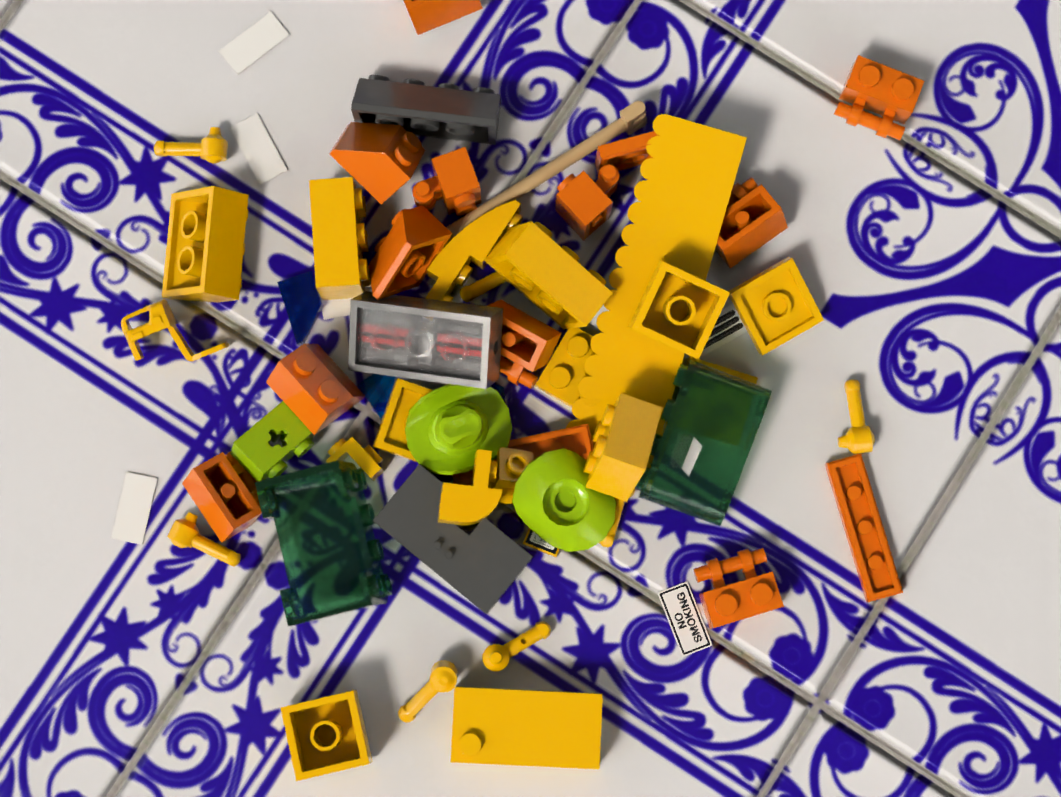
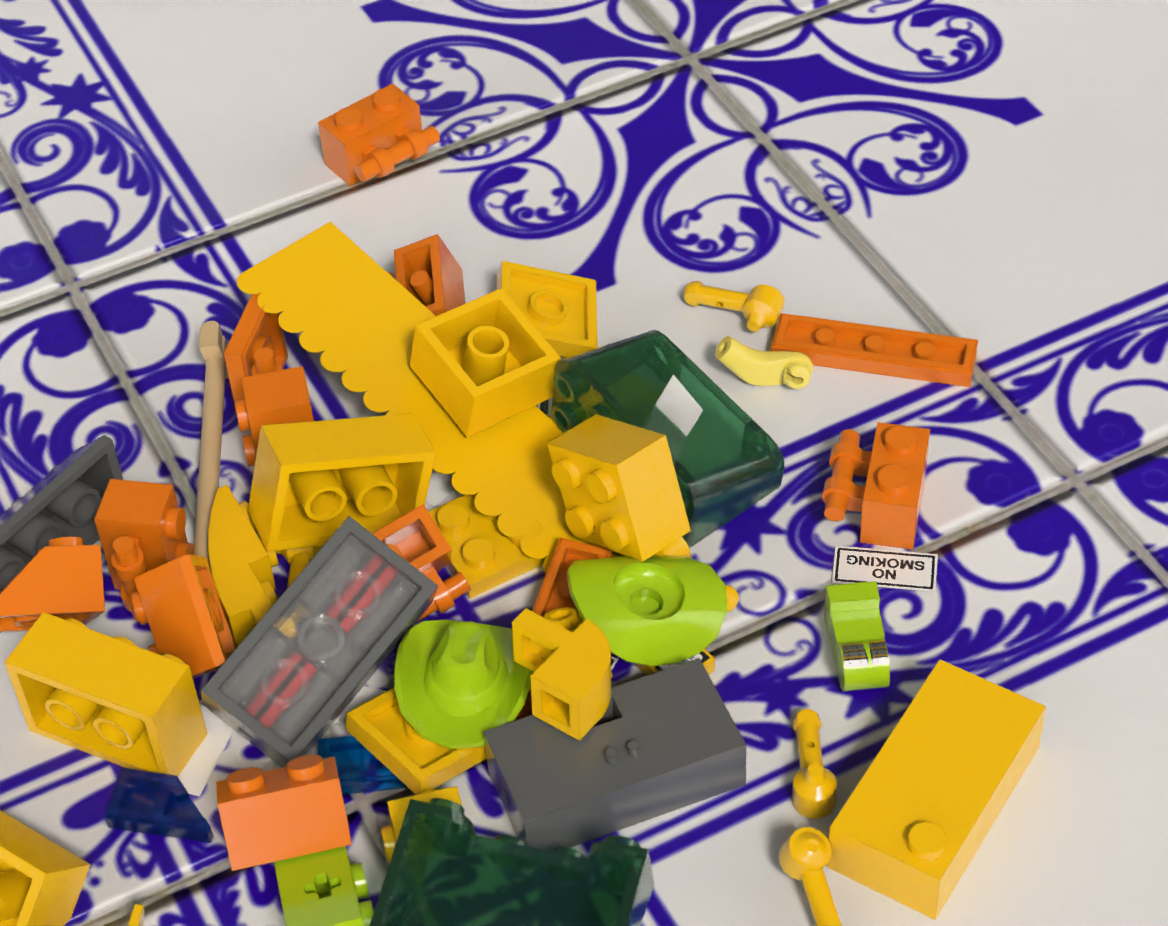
camera: 55 degrees left, 35 degrees down
none -> light yellow arm [715,336,813,389]
none -> lime leg [824,581,890,691]

